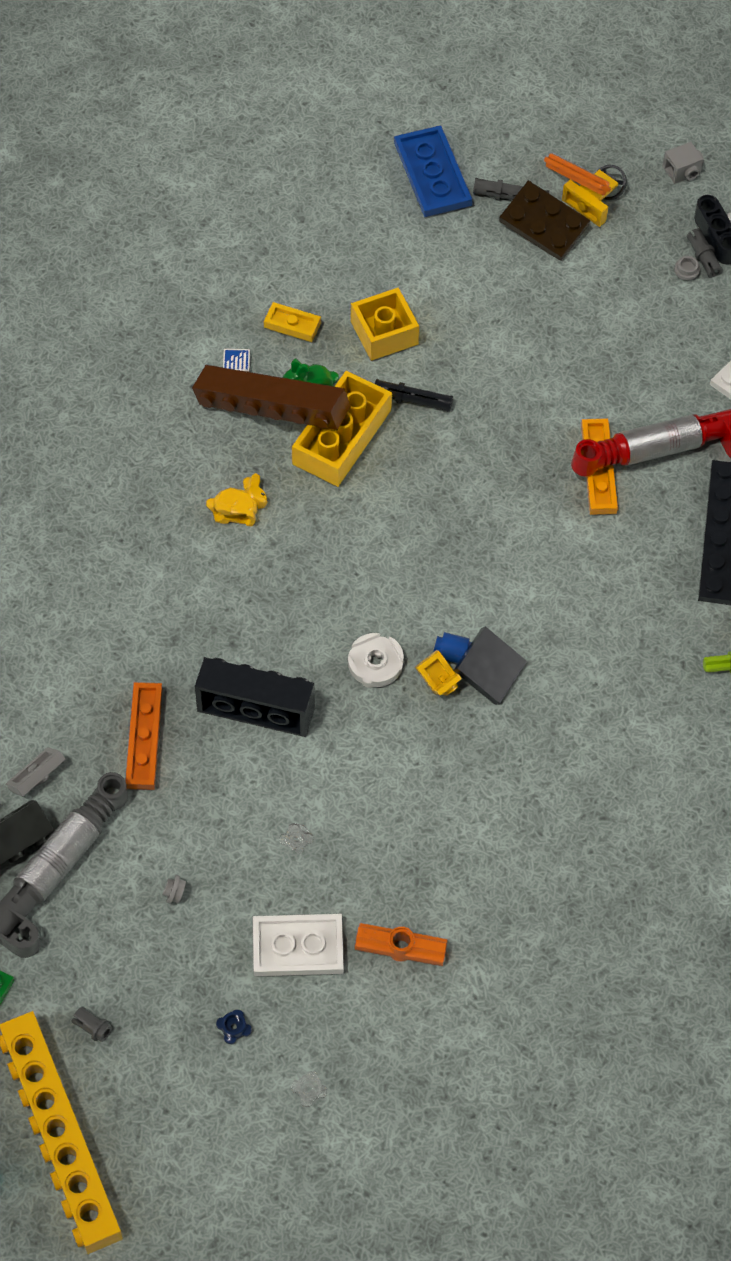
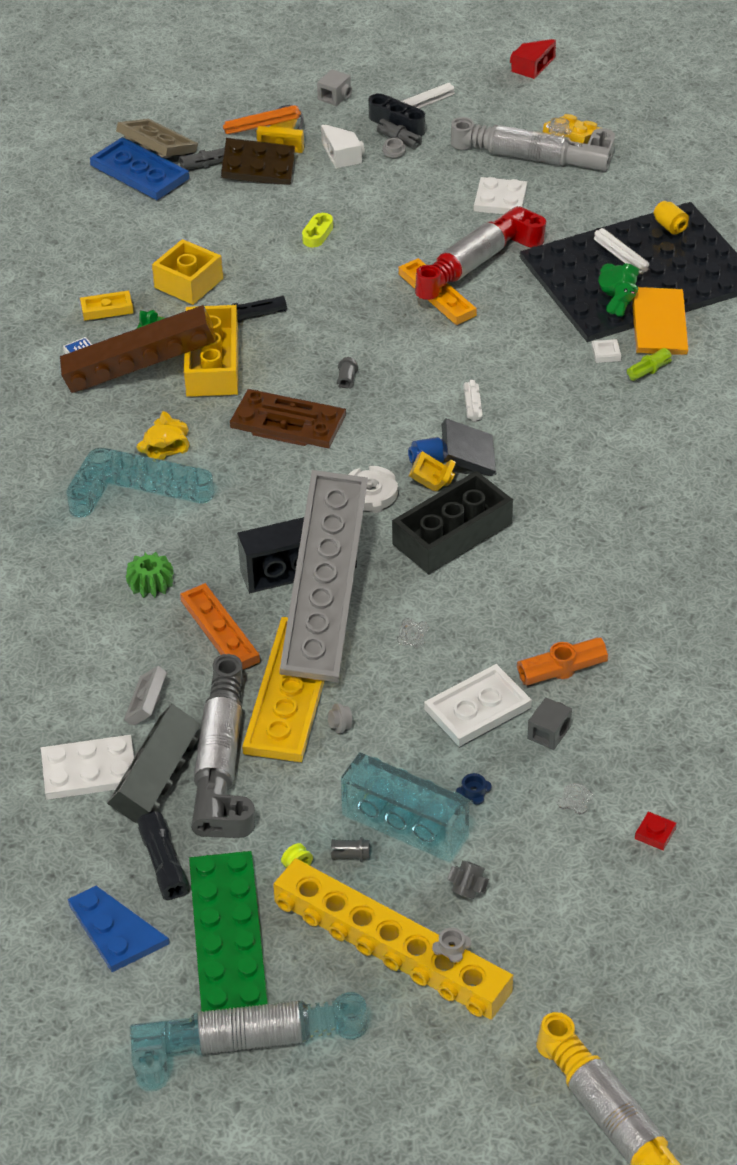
camera: 30 degrees left, 15 degrees down
none -> clear light blue beam [66,448,214,518]
none -> dark tan plate [116,118,198,158]
none -> bright green gear [126,552,174,598]
none -> reddish brown piece [230,389,346,449]
none -> yellow plate [242,617,324,762]
none -> light grey plate [279,470,368,682]
none -> neon yellow bush [281,843,313,867]
none -> neon yellow beam [302,213,333,248]
none -> white slope [321,124,365,168]
none -> dark grey pin [337,357,358,389]
none -> clear light blue brick [341,752,470,863]
none -> pearl dark grey brick [392,471,513,574]
none -> light grey plate [432,928,471,962]
none -> dark grey gear [447,860,489,899]
none -> white axle [463,380,483,422]
none -> dark grey brick [527,697,572,750]
none -> white tile [591,339,621,363]
none -> red plate [635,811,677,851]

